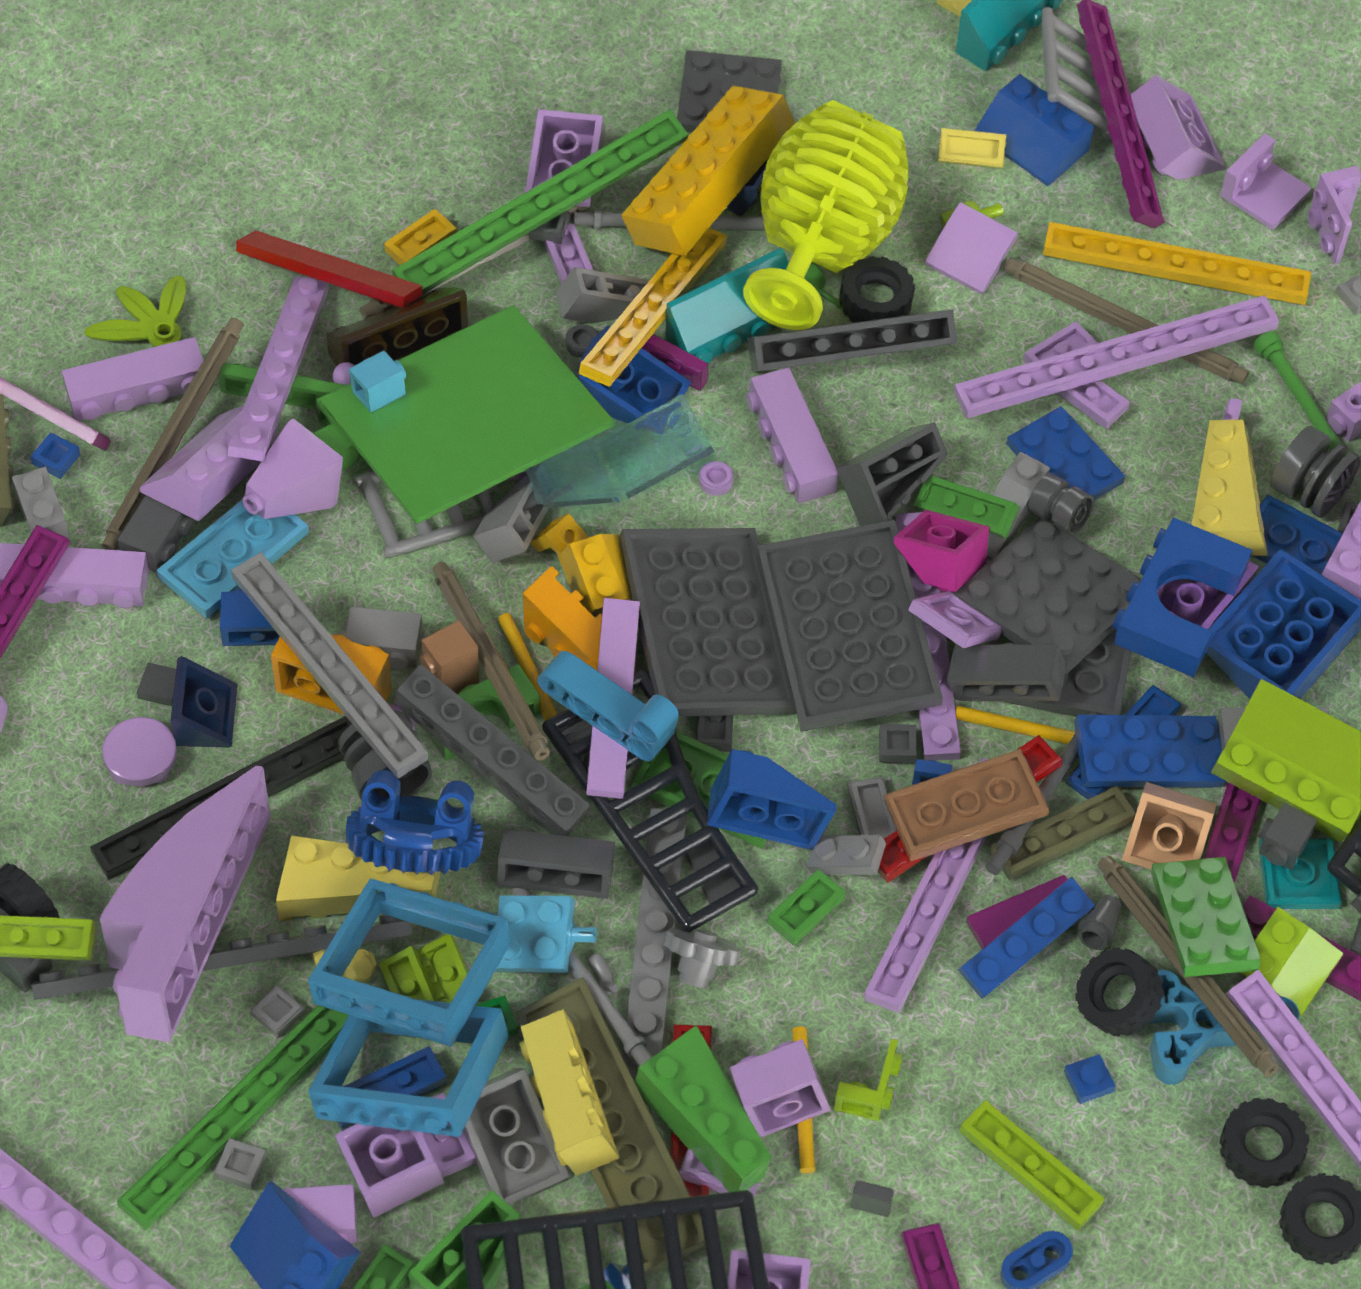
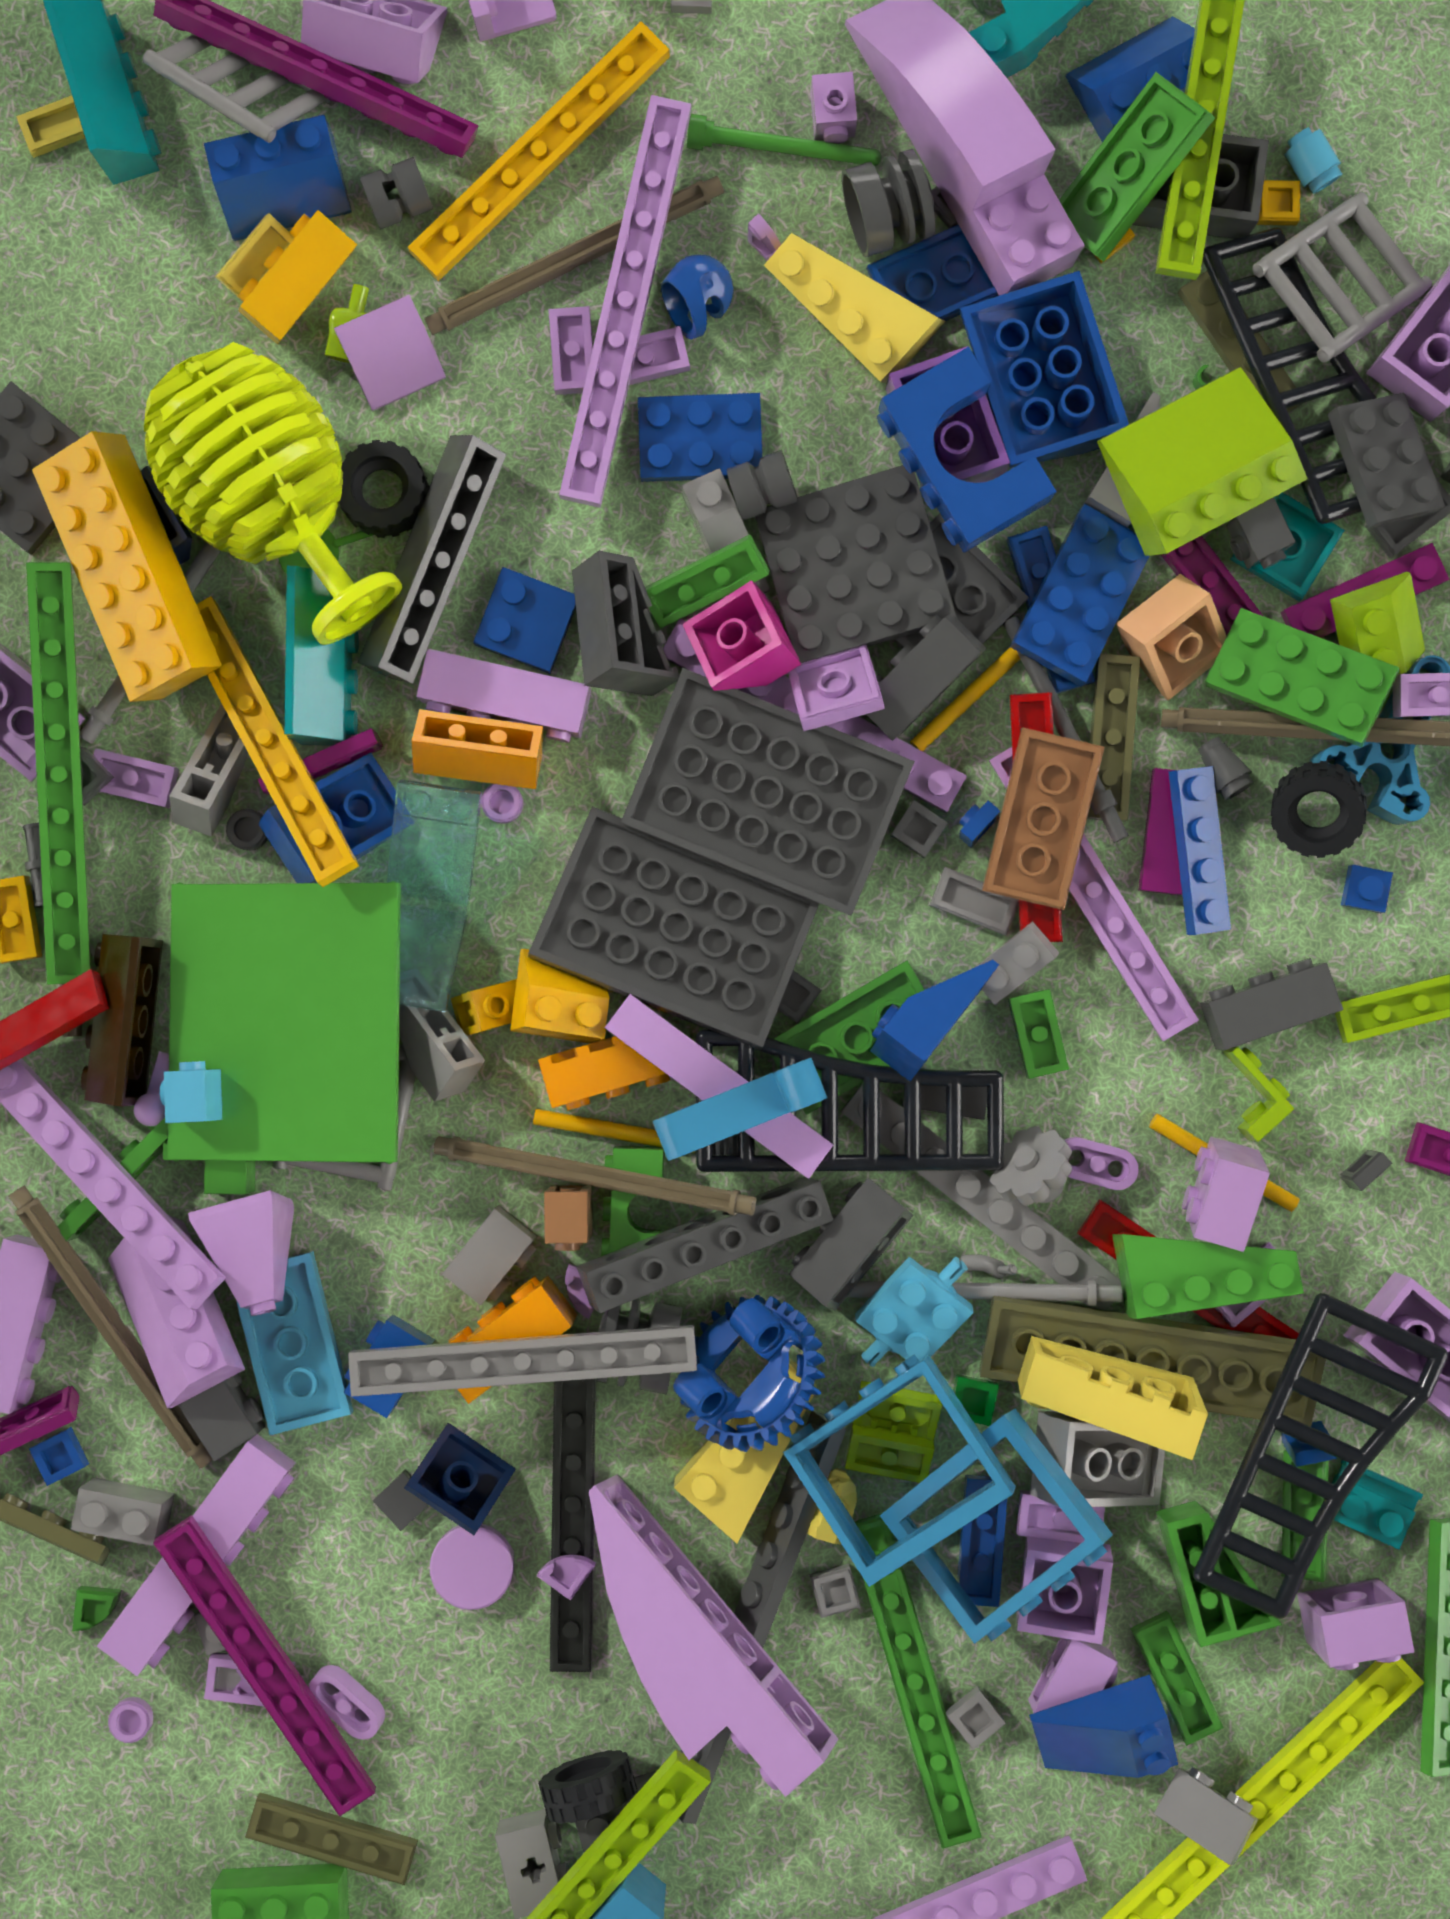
camera: 55 degrees left, 30 degrees up
none -> yellow brick [237,210,357,344]
none -> dark grey wheel [360,157,433,230]
none -> light orange brick [411,709,543,790]
none -> blue plate [473,567,576,674]
none -> lavender tile [537,1555,596,1601]
none -> blue helmet [661,255,734,340]
none -> lavender plate [1065,1137,1139,1190]
none -> dark grey brick [1200,958,1343,1050]

